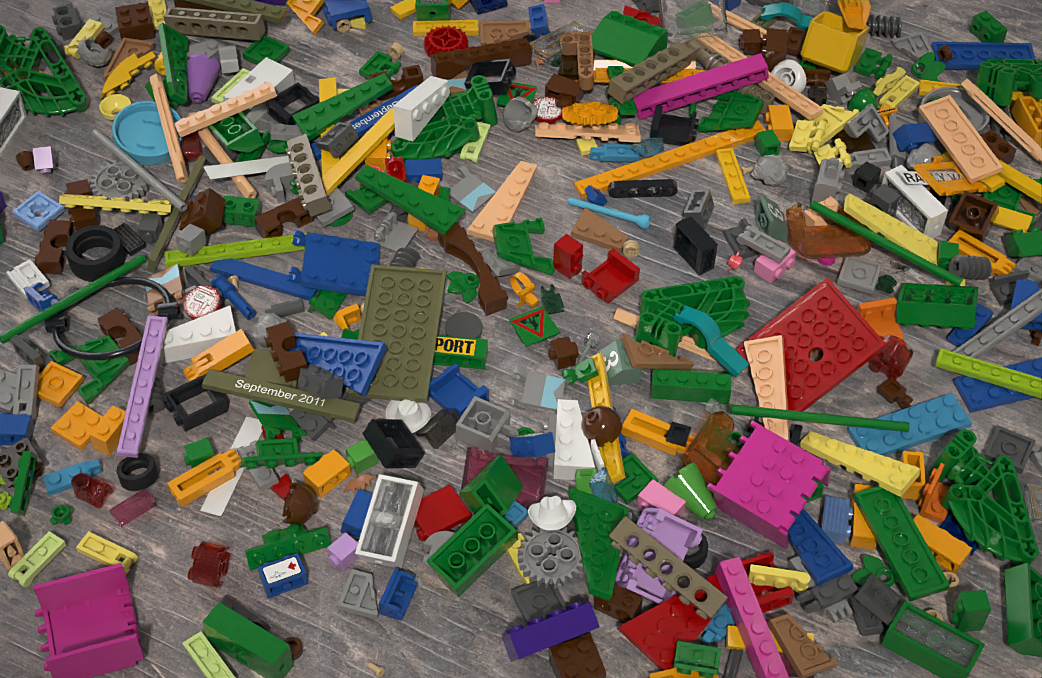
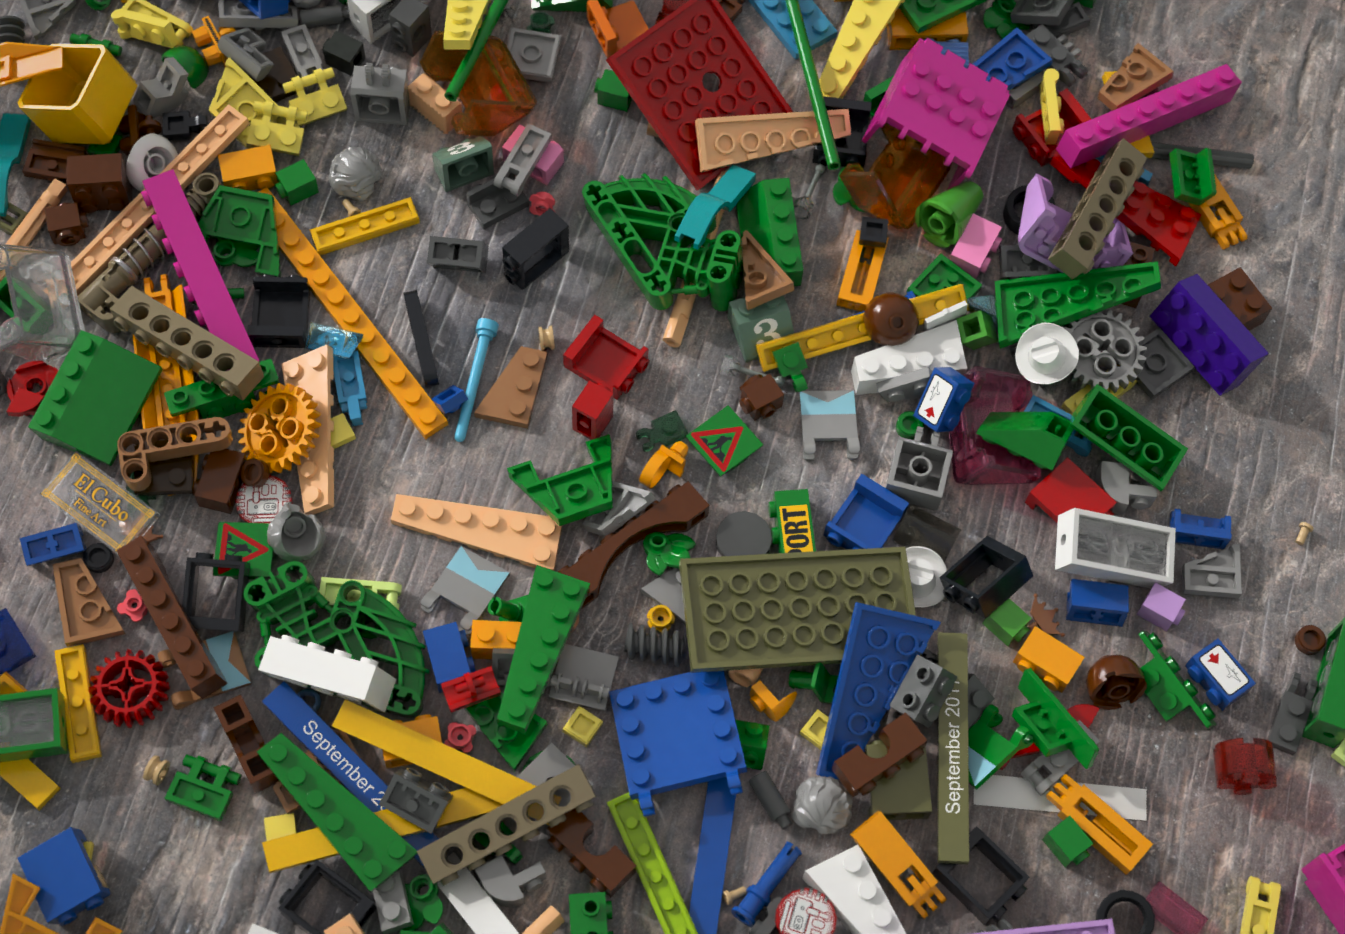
camera: 105 degrees left, 15 degrees up
none -> light yellow tile [563,706,603,747]

